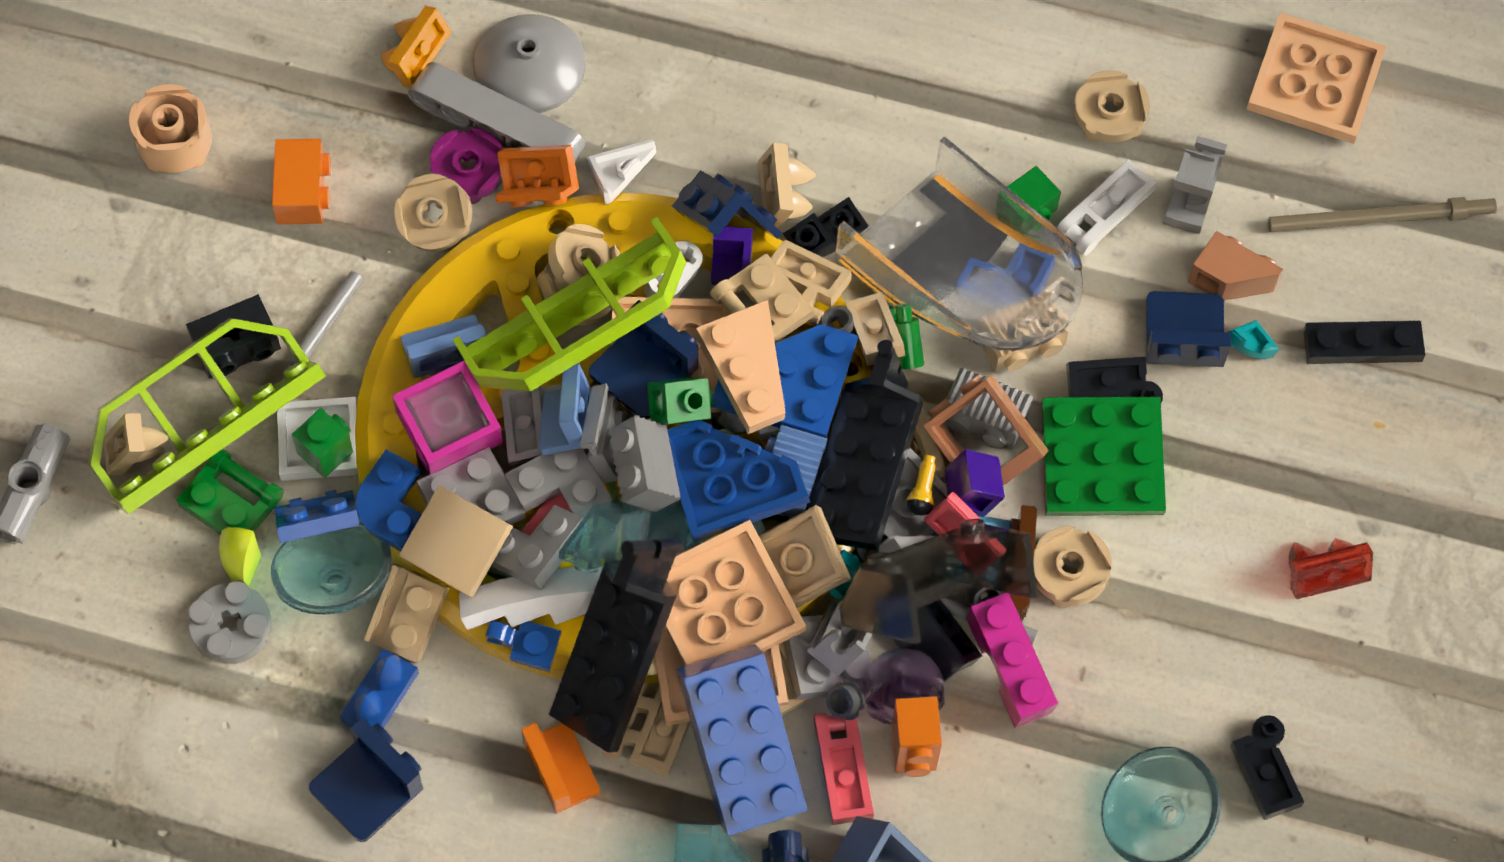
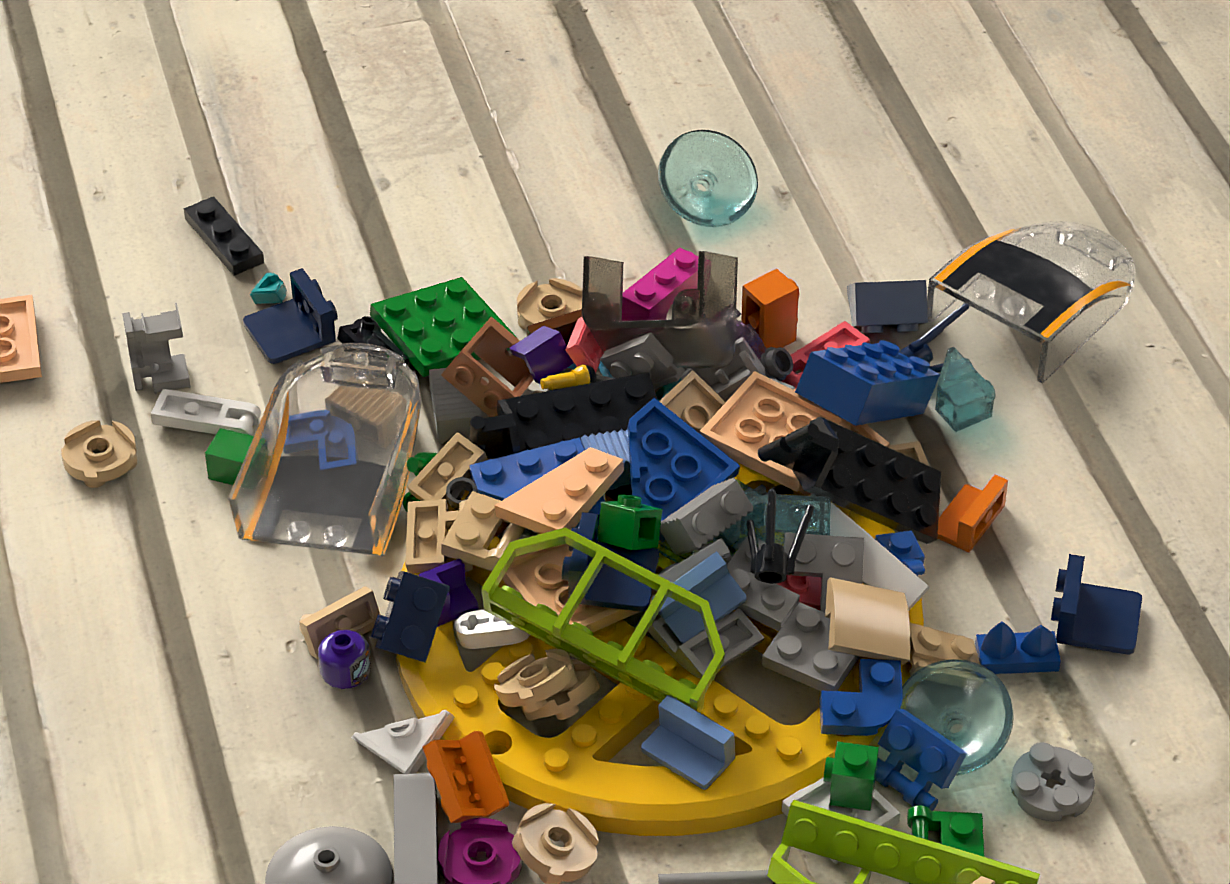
camera: 120 degrees left, 20 degrees down
neon yellow brick [218,527,262,587] -> none
piece [392,360,503,475] -> none
black slope [782,197,871,258] -> none
nougat slope [1188,231,1283,301] -> none
black hinge [1230,715,1304,820] -> none
dark tan bar [1268,197,1497,232] -> none
clear red tile [1288,538,1373,600] -> none
none -> dark purple head [318,630,371,689]
none -> black plant [746,489,814,584]

